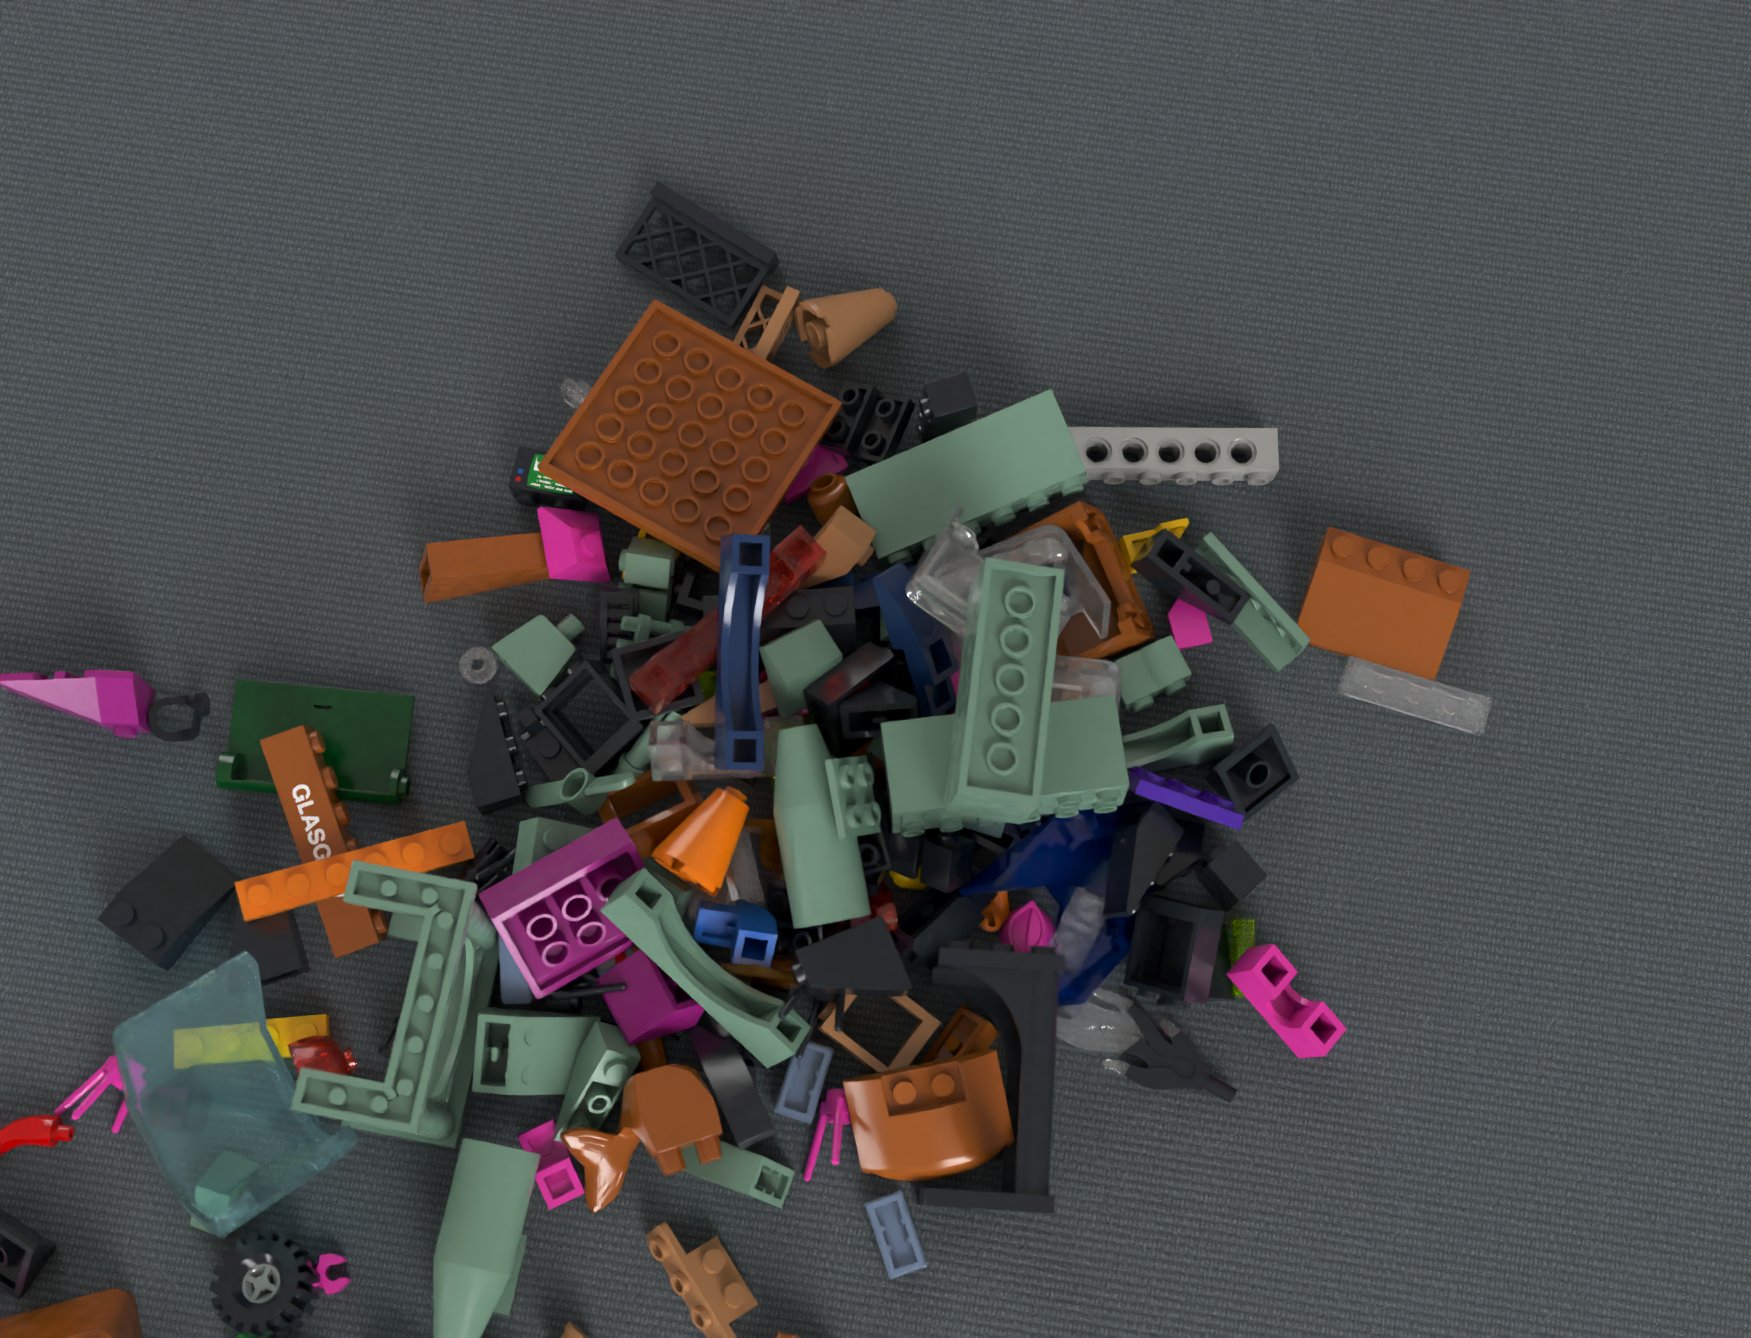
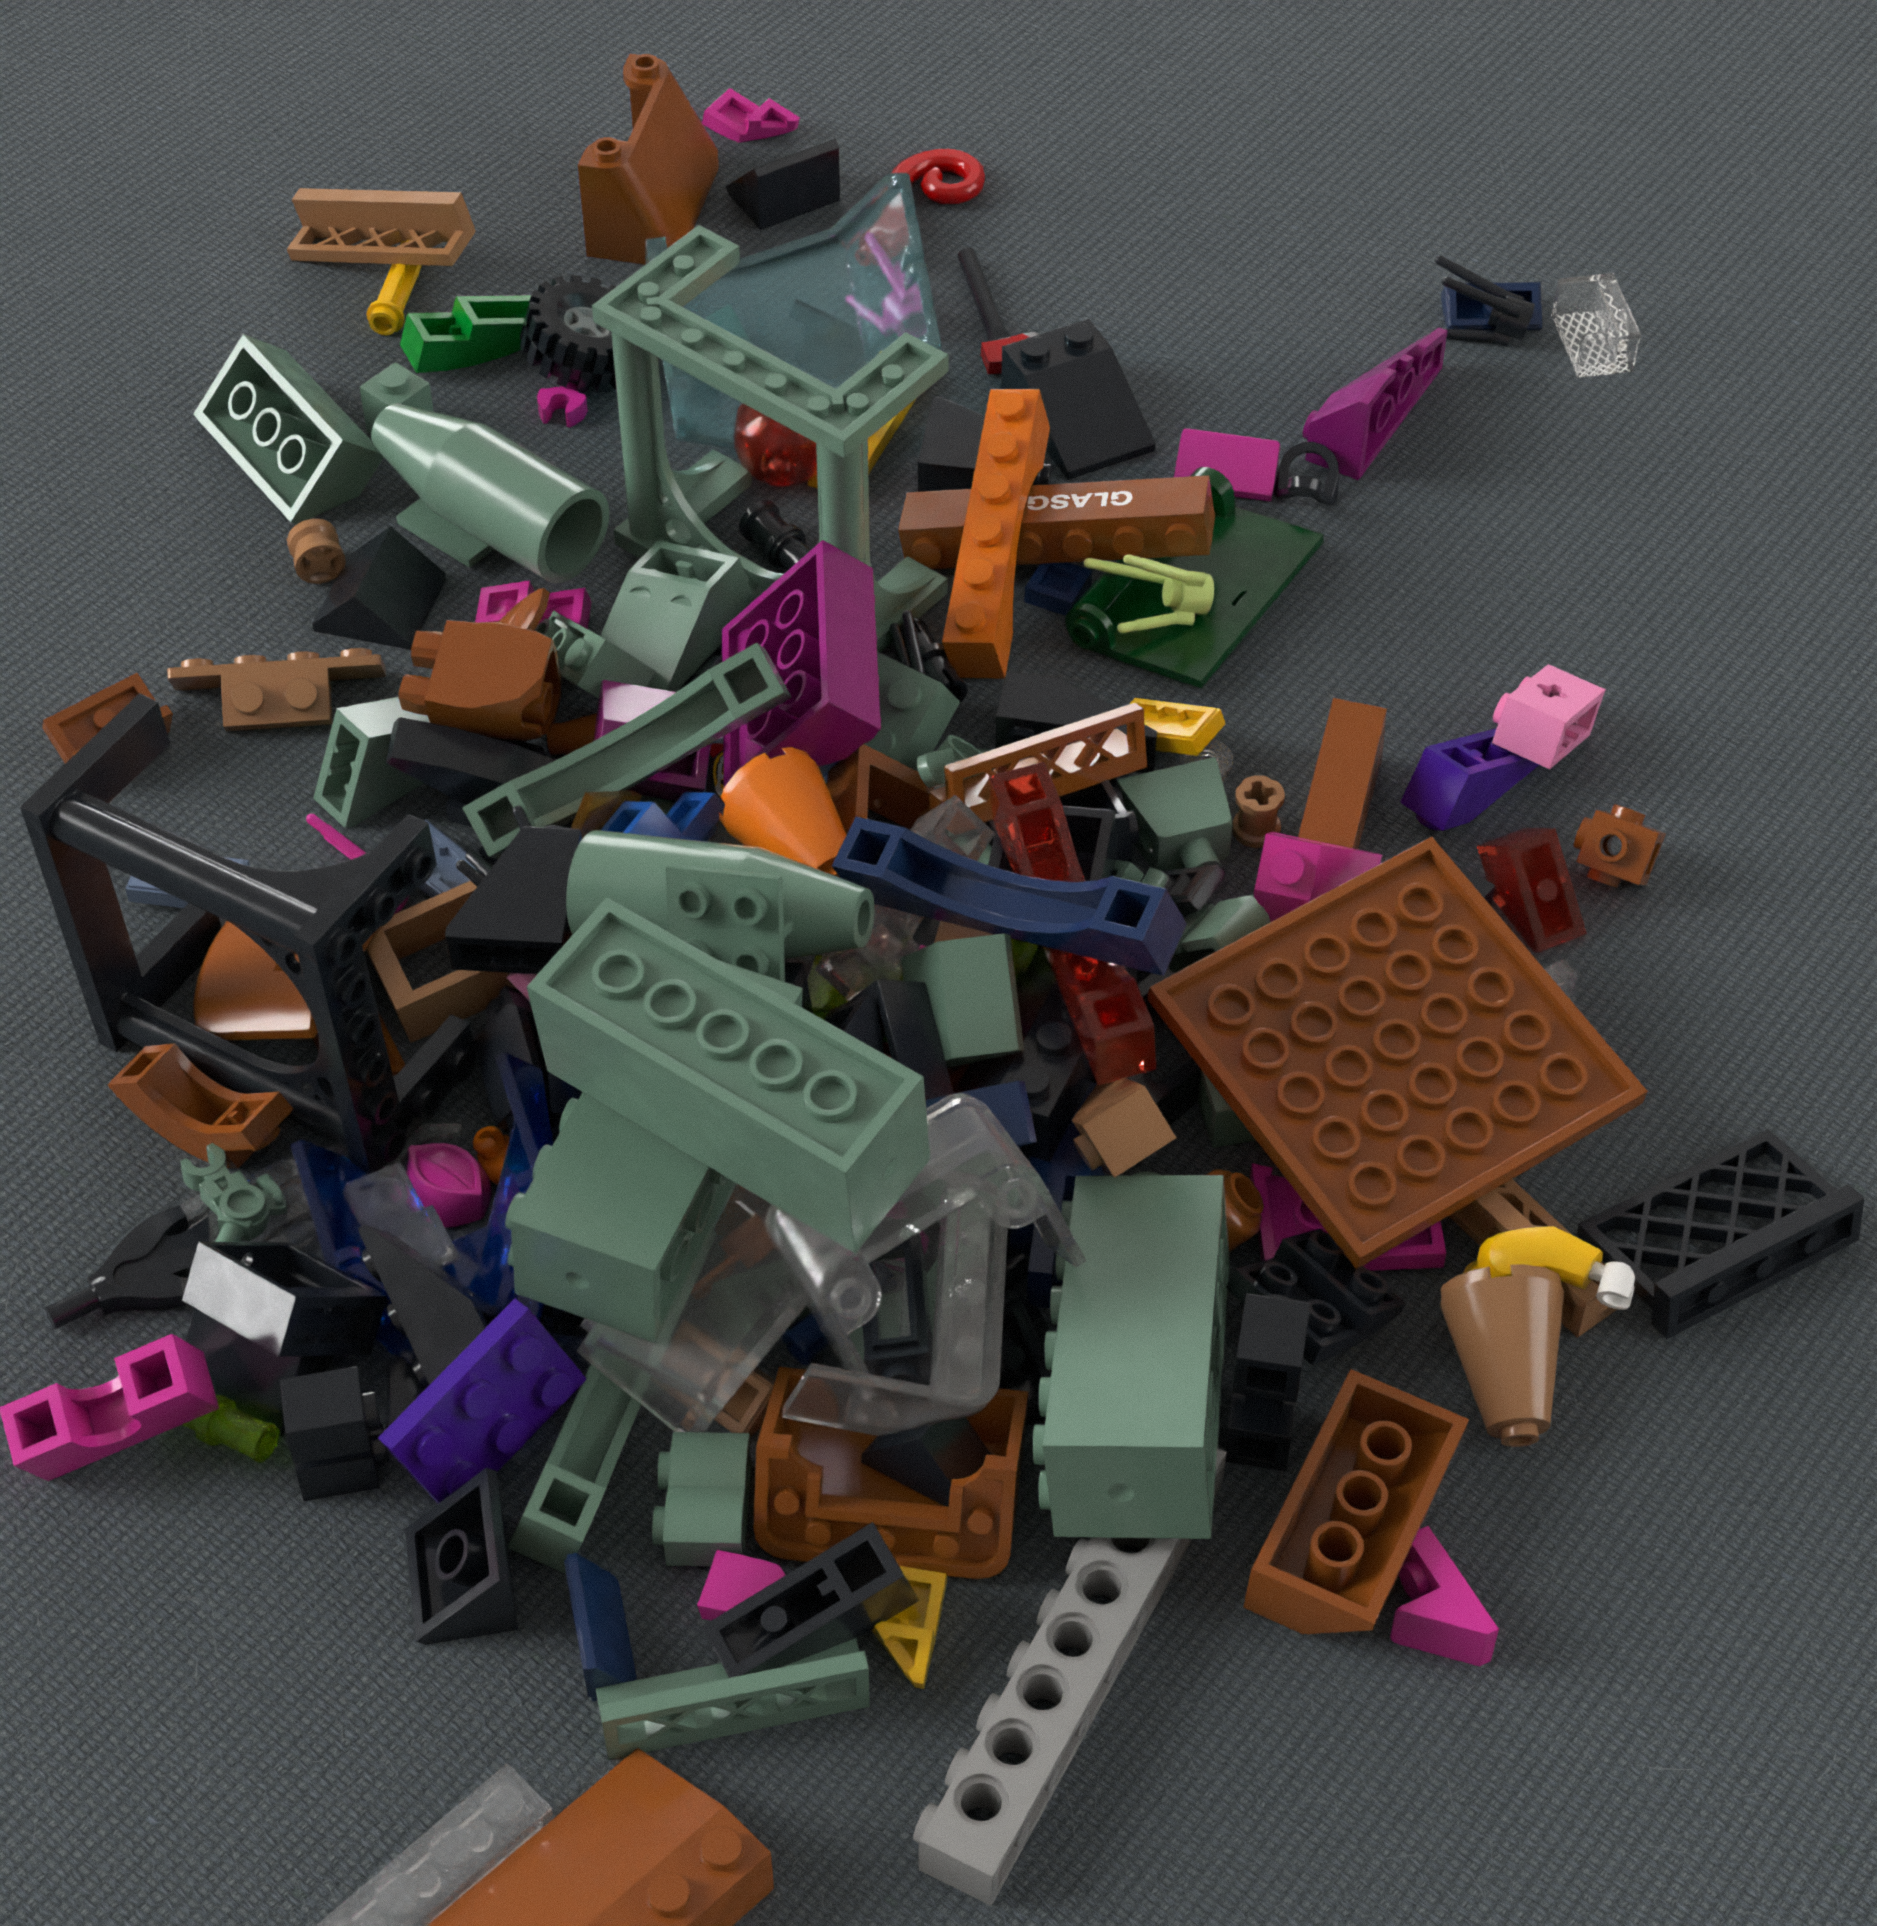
camera: 120 degrees right, 25 degrees down
none -> dark orange arch [107,1043,293,1169]
none -> sand green piece [180,1143,287,1242]
none -> black slope [312,526,446,650]
none -> dark blue slope [564,1553,637,1701]
none -> dark orange fence [928,703,1147,832]
none -> black piece [957,248,1039,375]
none -> dark blue plate [1024,562,1093,616]
none -> yellowish green plant [1084,554,1214,633]
none -> yellow plate [1130,698,1226,756]
none -> dark pink slope [1174,428,1280,501]
none -> medium nougat bush [1232,776,1285,848]
none -> dark orange slope [1243,1369,1469,1635]
none -> dark pink slope [1390,1526,1499,1667]
none -> dark purple slope [1400,728,1539,831]
none -> yellow arm [1463,1226,1635,1310]
none -> clear red slope [1477,828,1587,952]
none -> bright pink brick [1492,664,1606,769]
none -> dark orange brick [1573,804,1666,888]

